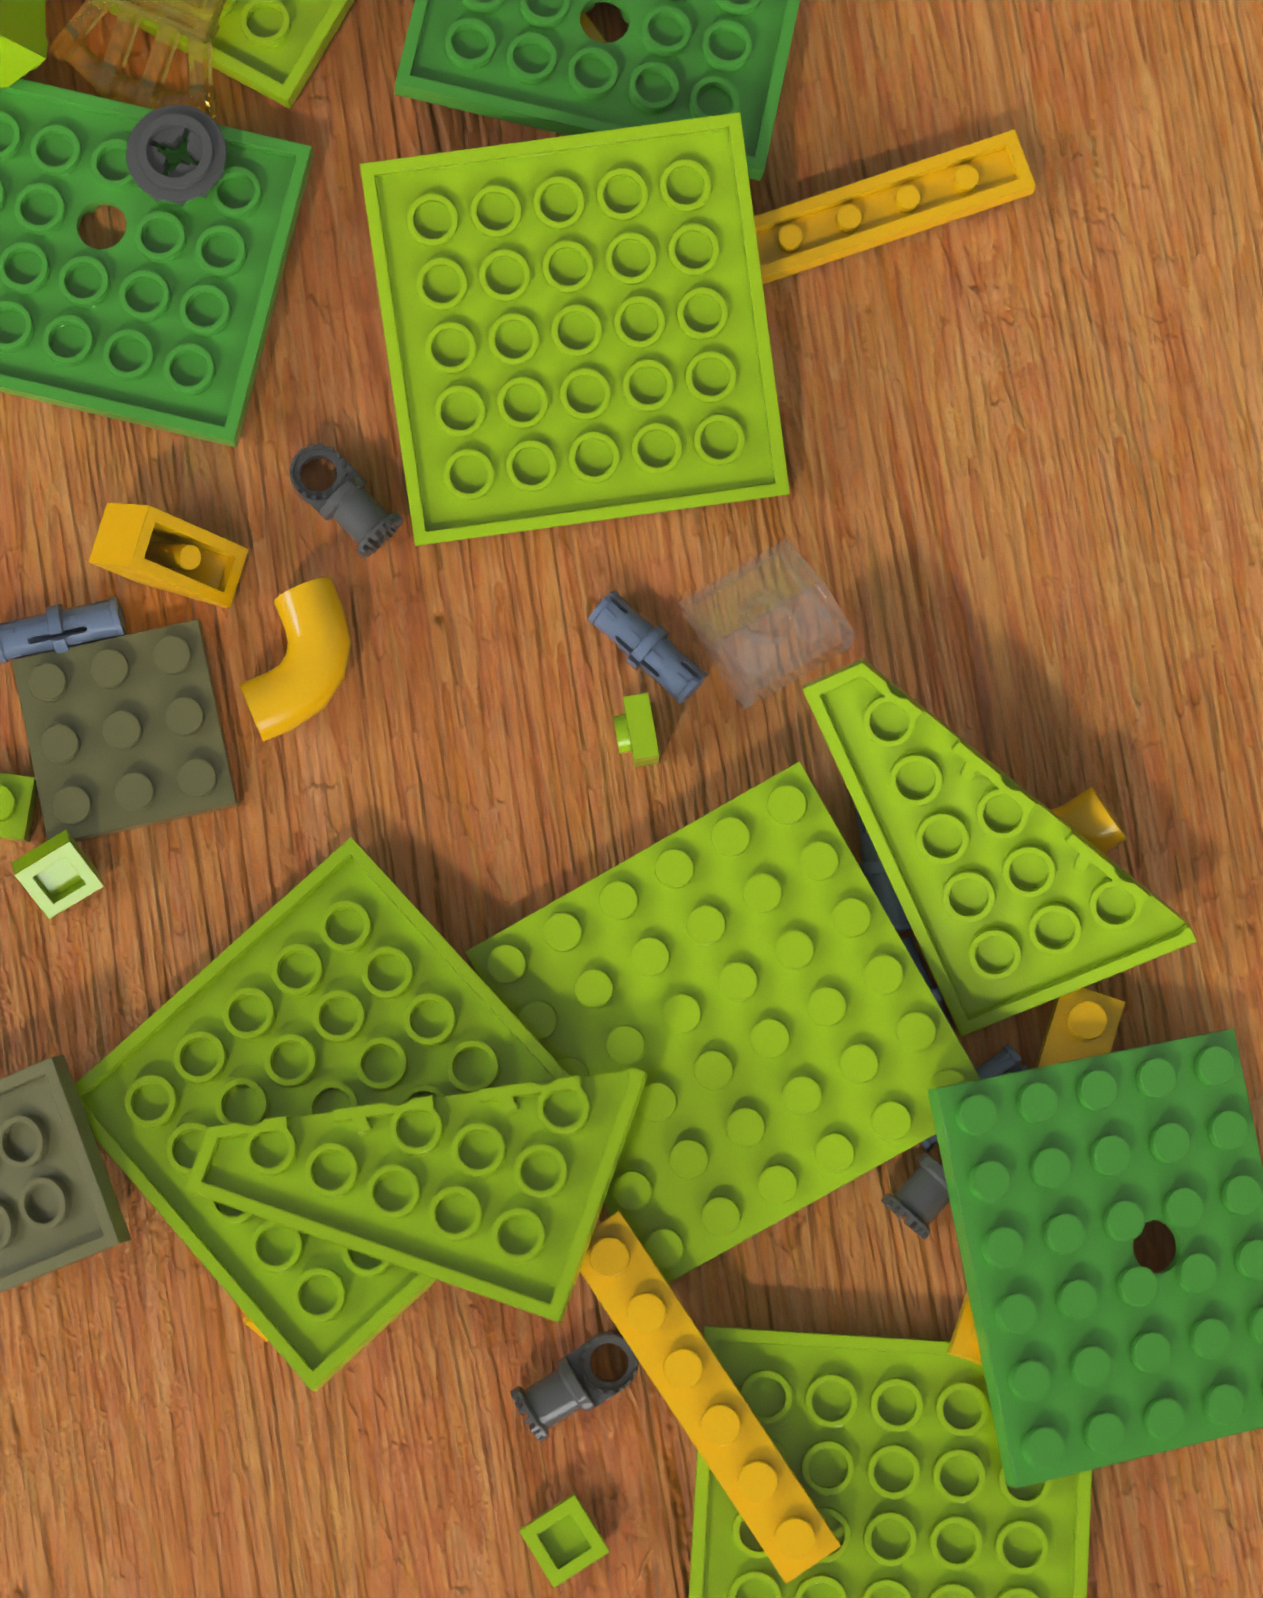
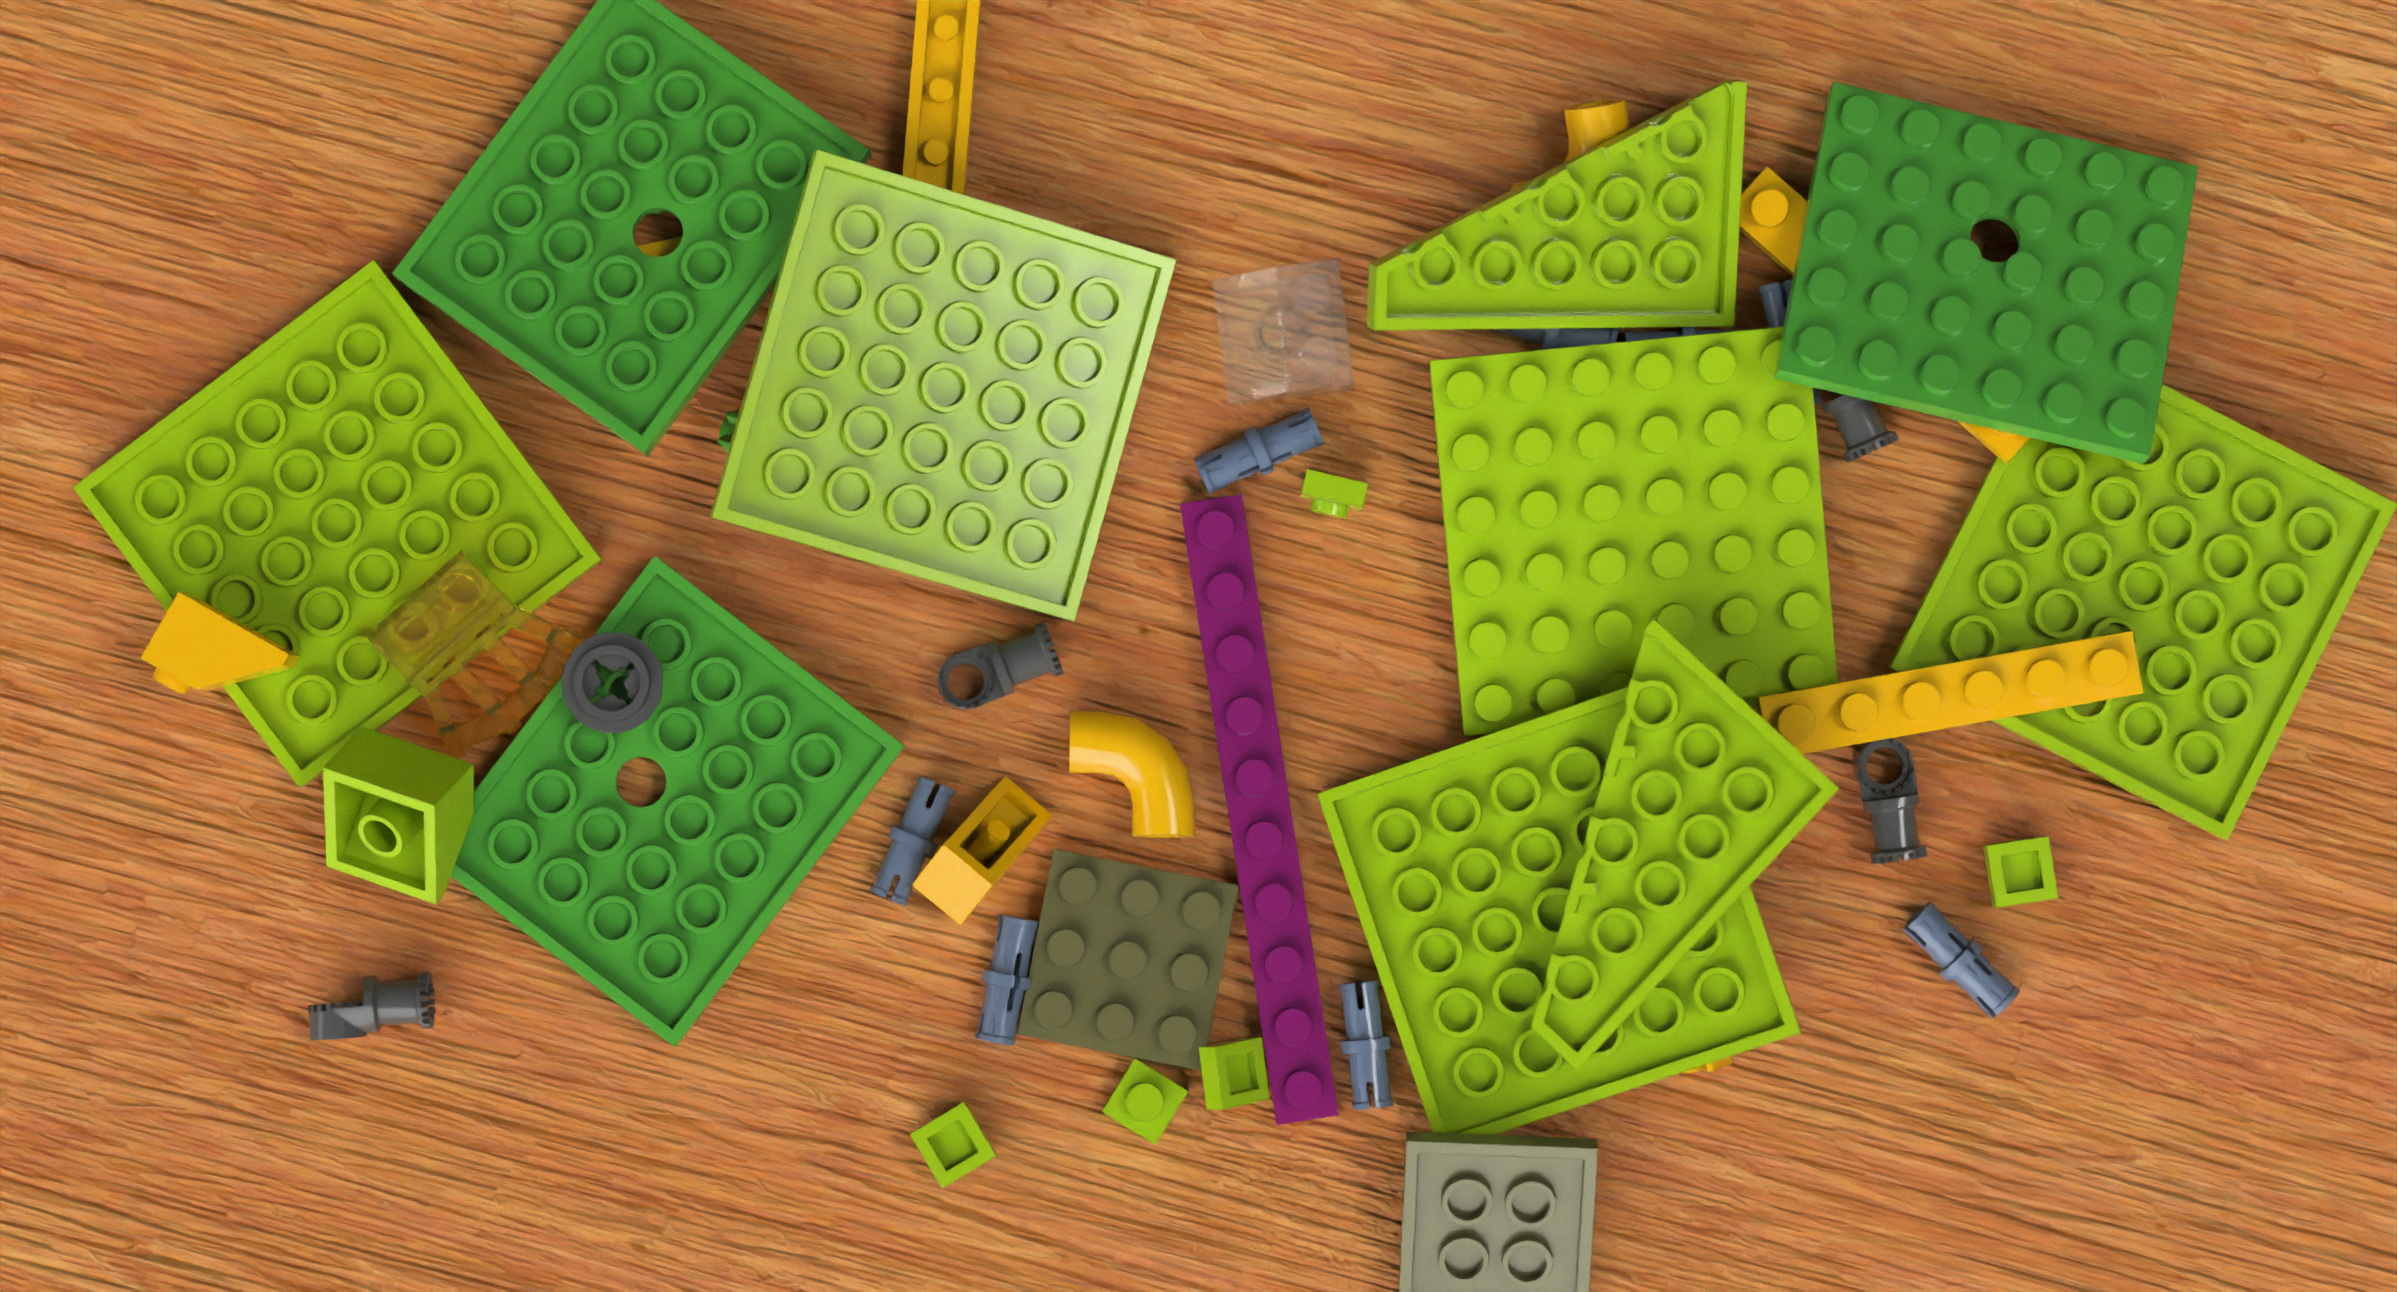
camera: 65 degrees left, 5 degrees up
none -> sand blue pin [869,775,956,906]
none -> magenta plate [1180,494,1339,1125]
none -> sand blue pin [1339,980,1393,1110]
none -> sand blue pin [1901,901,2020,1019]

